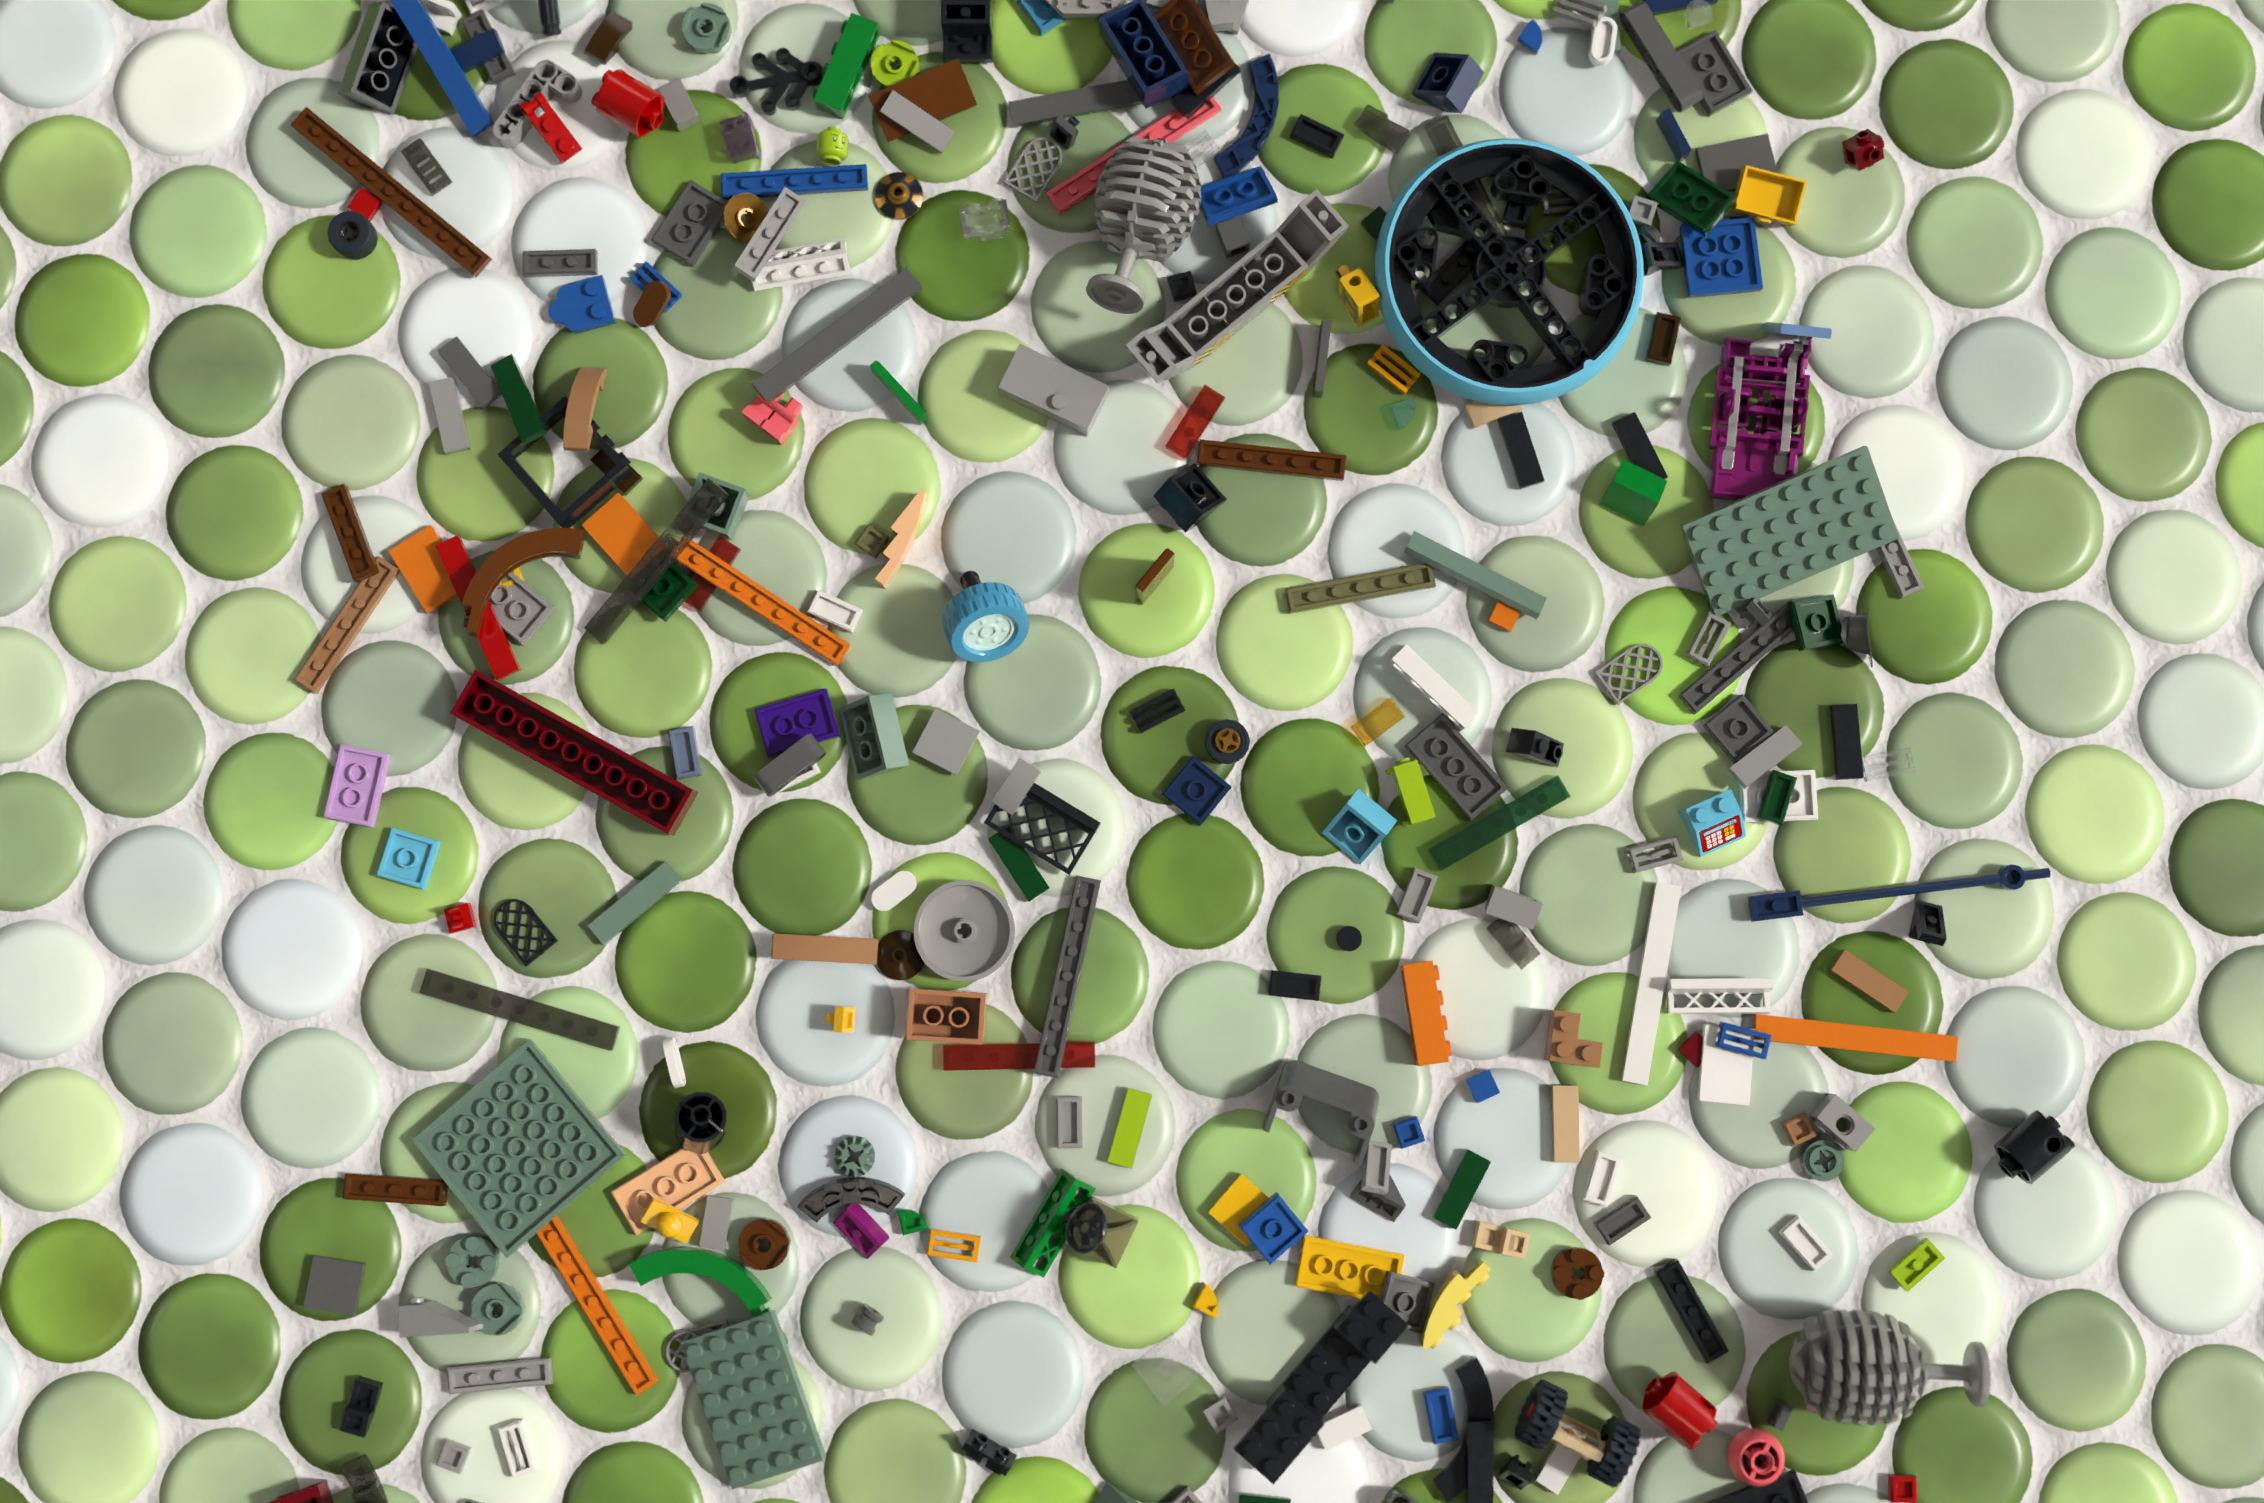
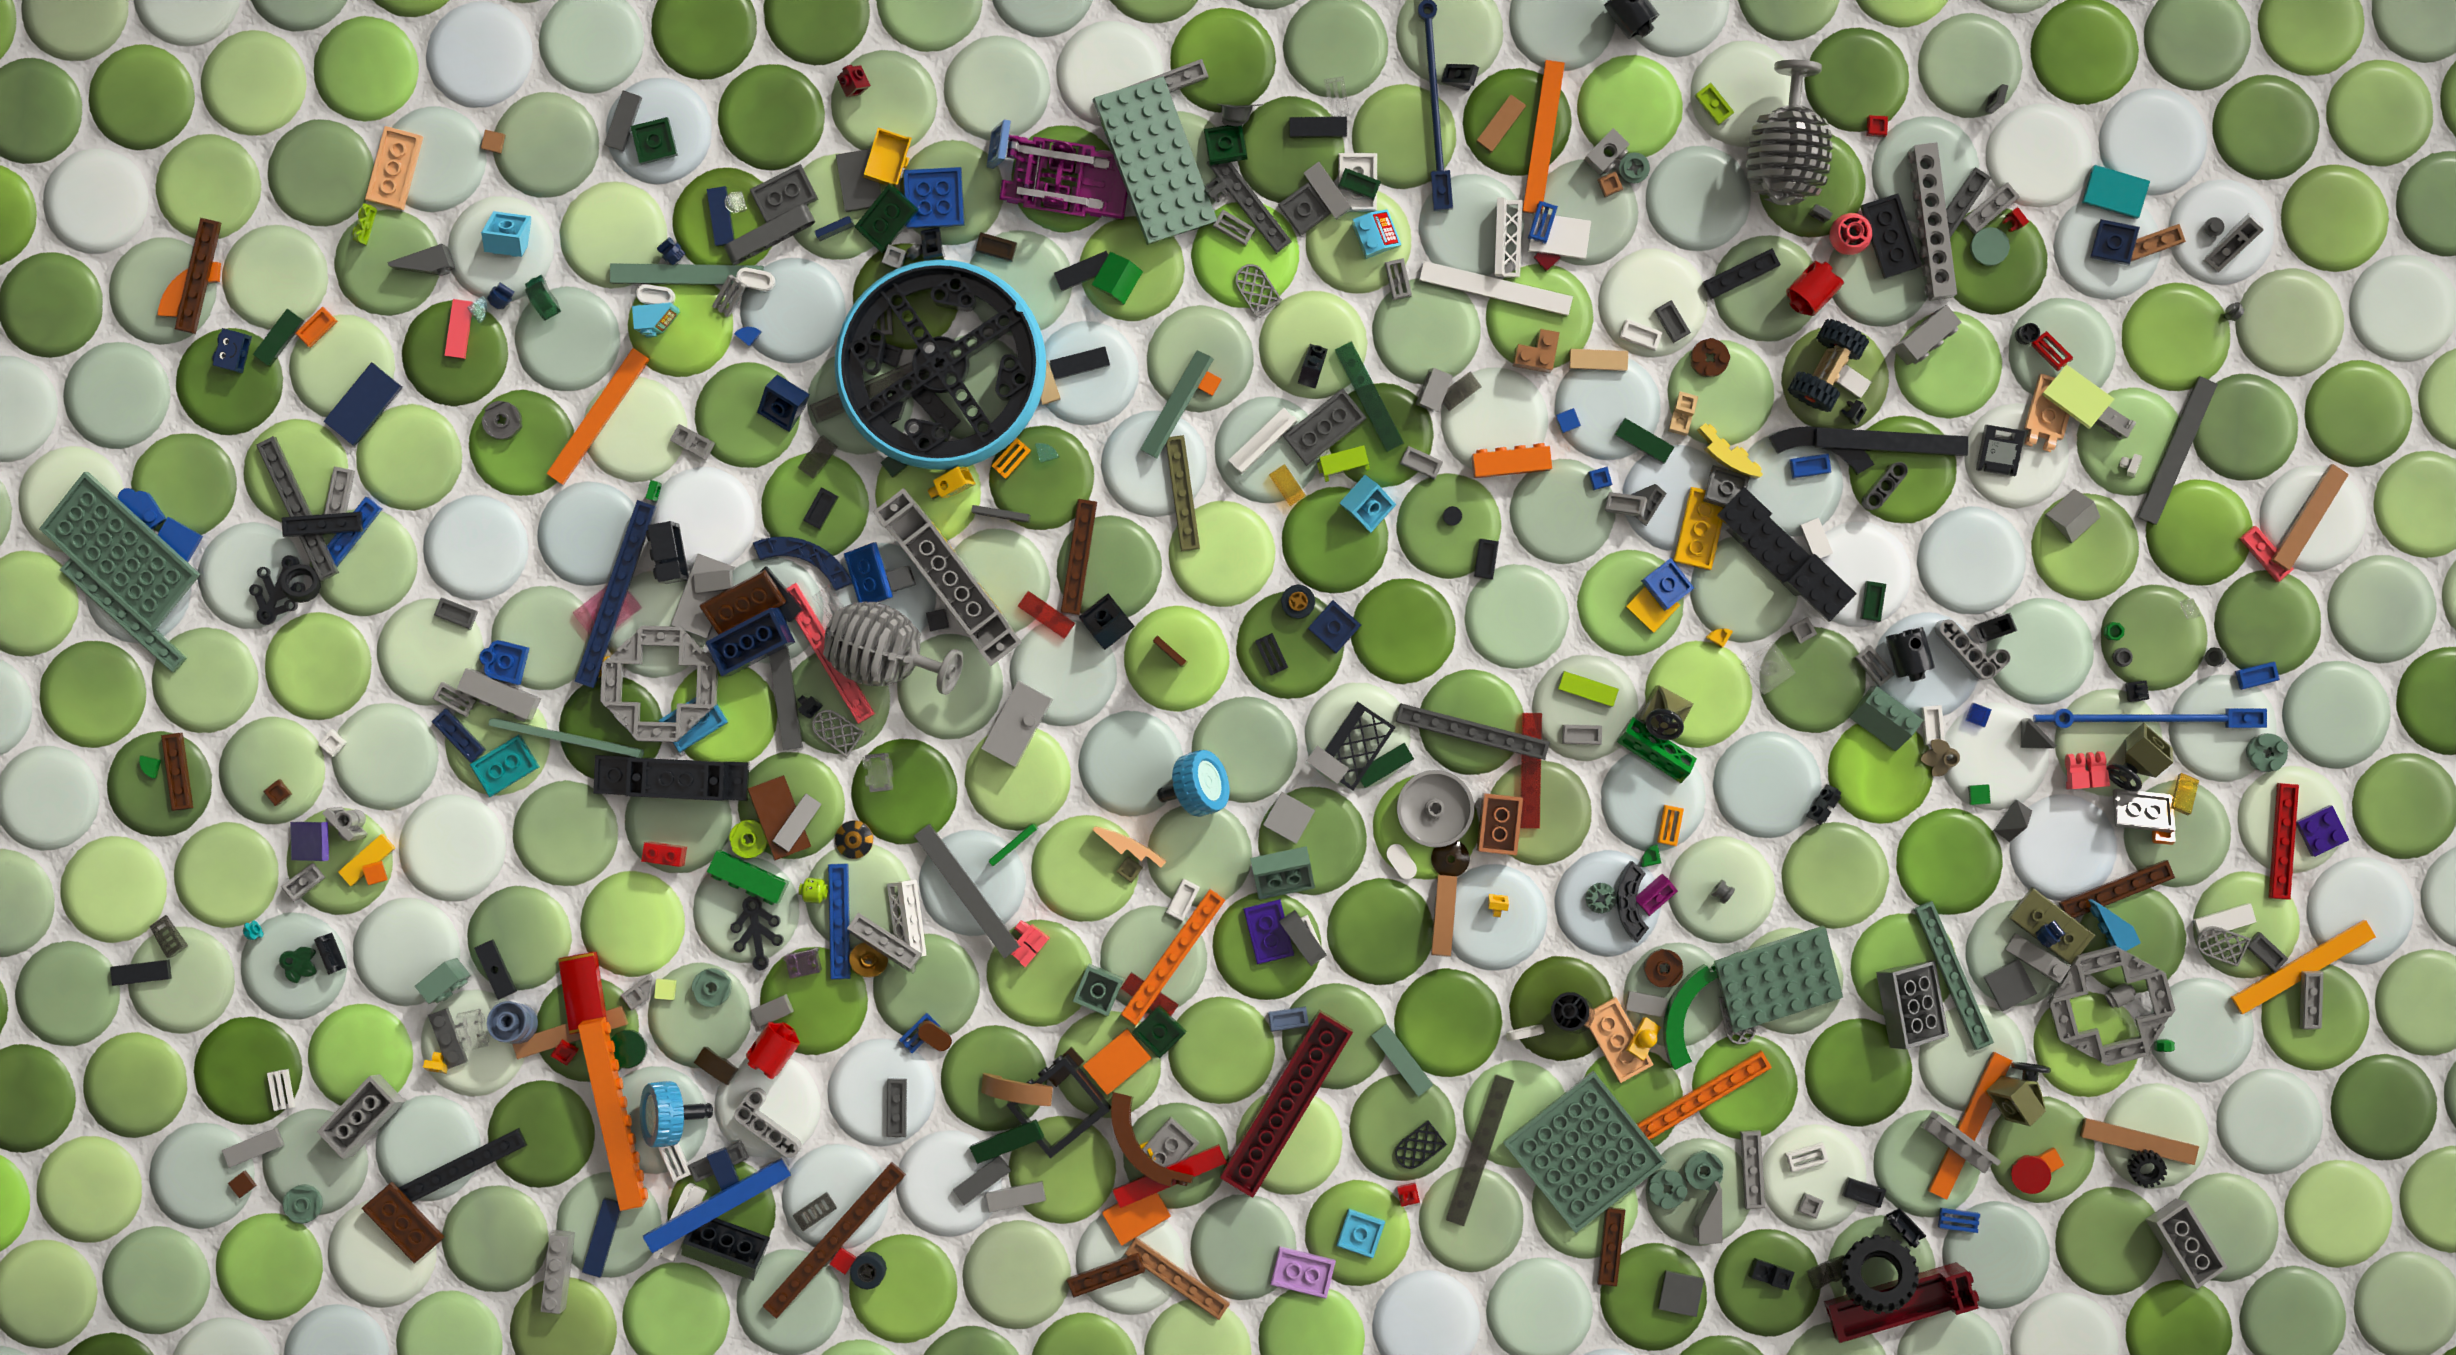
camera: 85 degrees left, 5 degrees up
red plate [519,91,582,164] -> none
blue plate [548,275,616,334] -> none
clear smoke tile [584,478,729,644] -> none
dark grey tile [651,180,727,267] -> none
dark grey windscreen [1262,1060,1379,1166] -> none
white tile [1778,1215,1833,1272] -> none

